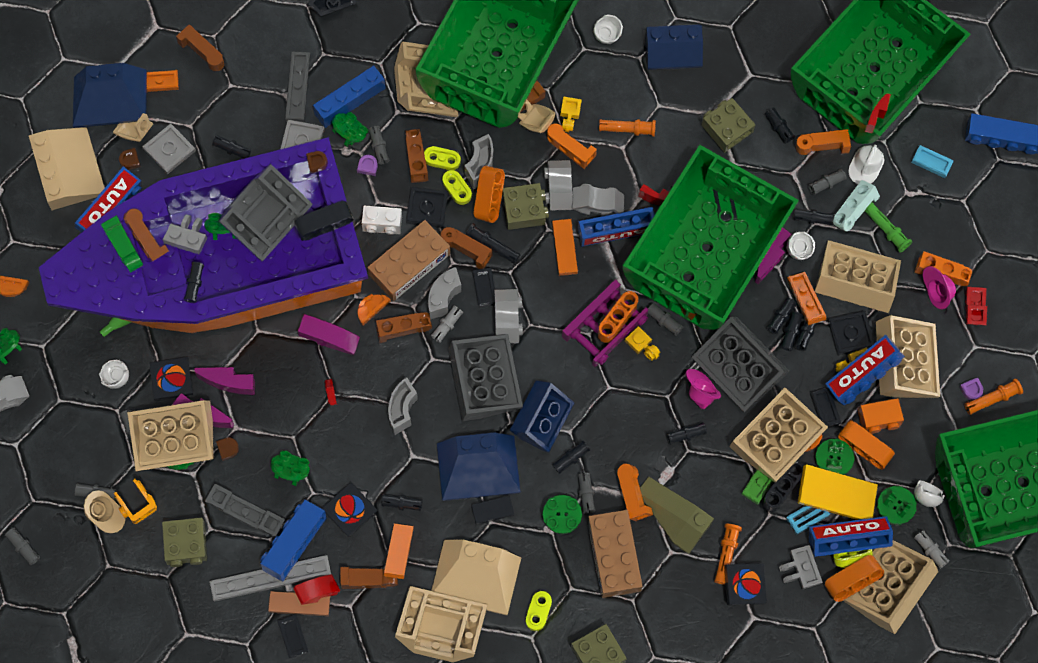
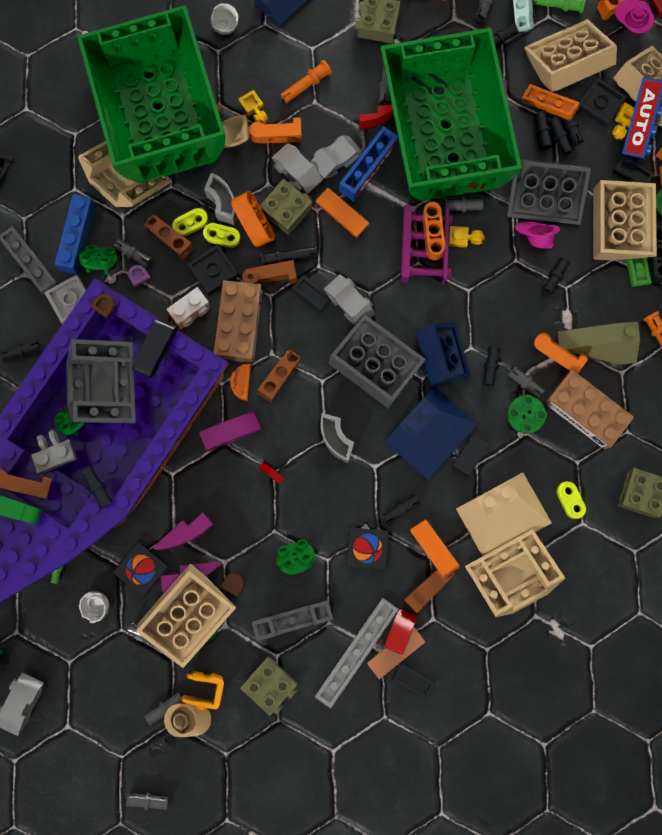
camera: 40 degrees left, 10 degrees up
blue brick [260,500,327,582] -> none
light grey brick [428,267,461,319] -> none
light grey pin [431,306,463,343] -> none
white hair [786,232,815,260] -> none

